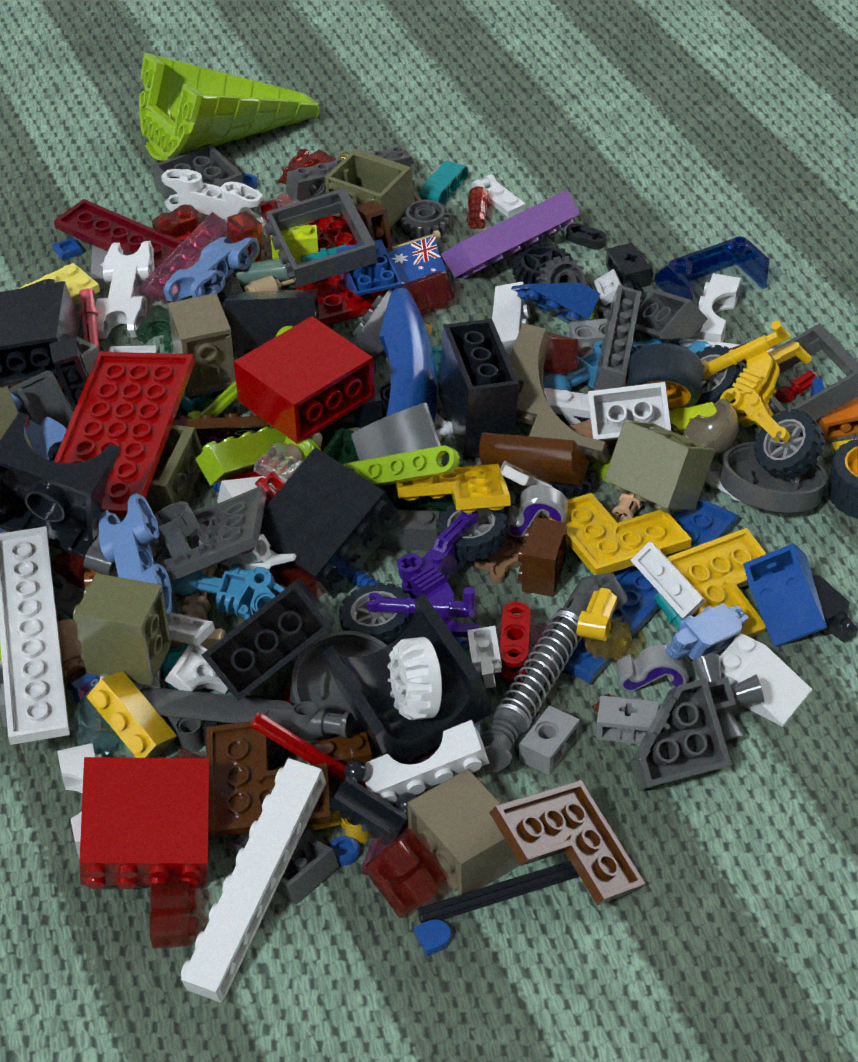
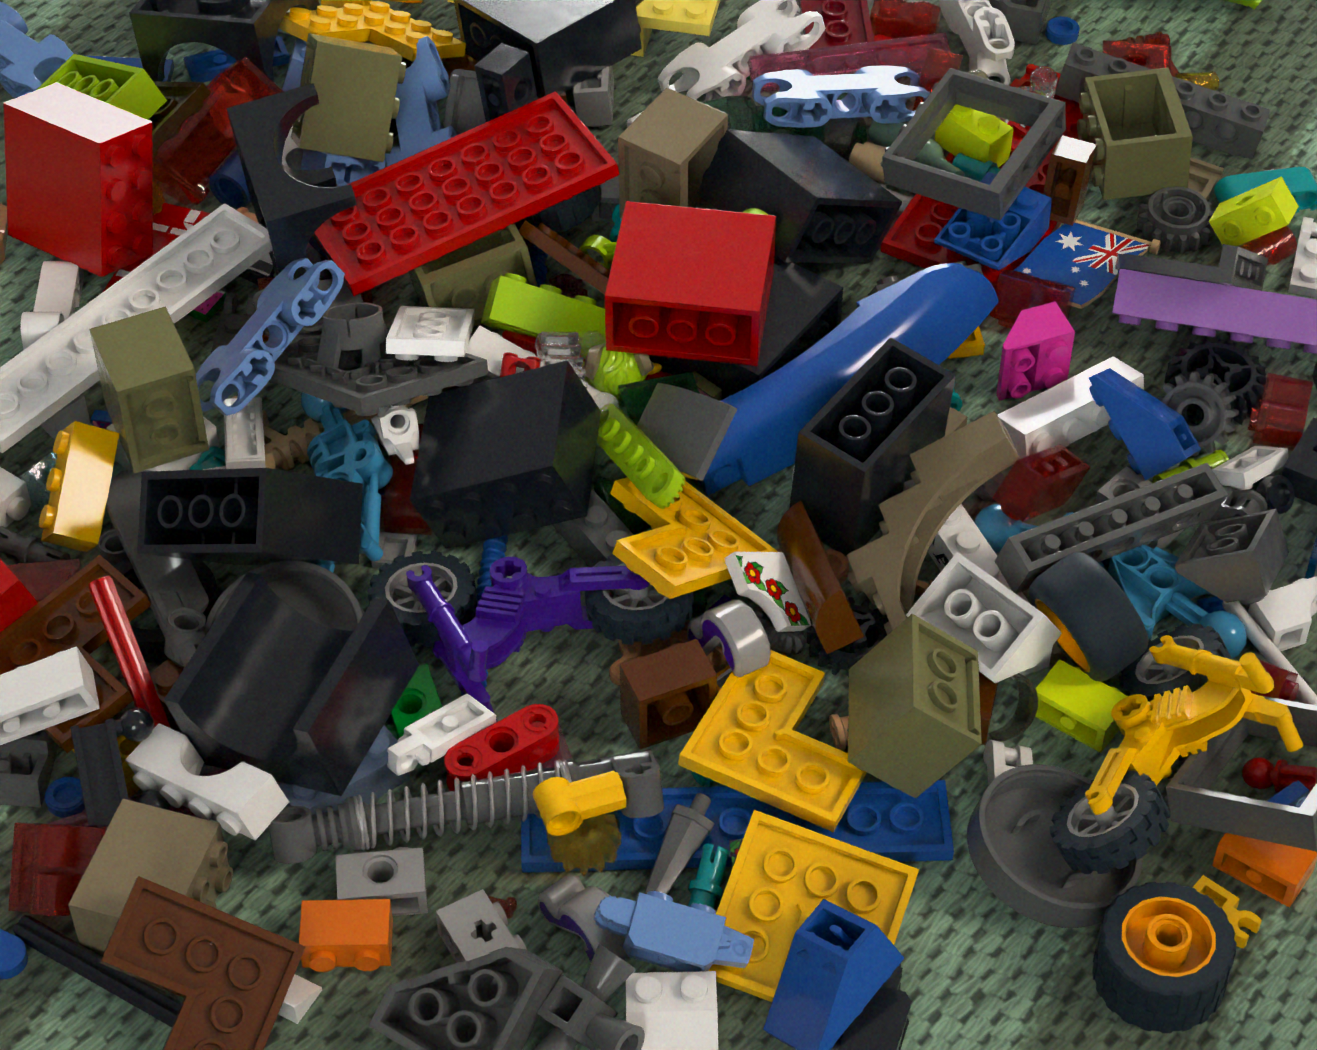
camera: 50 degrees right, 5 degrees up
coral pin [79,288,100,352] -> none
white gear [387,637,442,720] -> none
white plate [631,541,706,619] -> none
dark tan cylinder [682,399,739,458] -> none
none -> orange brick [299,899,393,972]
none -> white plate [386,306,475,362]
none -> dark grey bar [644,793,714,894]
none -> dark pink slope [996,301,1075,401]
none -> dark grey window [1115,244,1268,291]
none -> neon yellow brick [1209,176,1299,246]
none -> clear red brick [1248,373,1313,451]

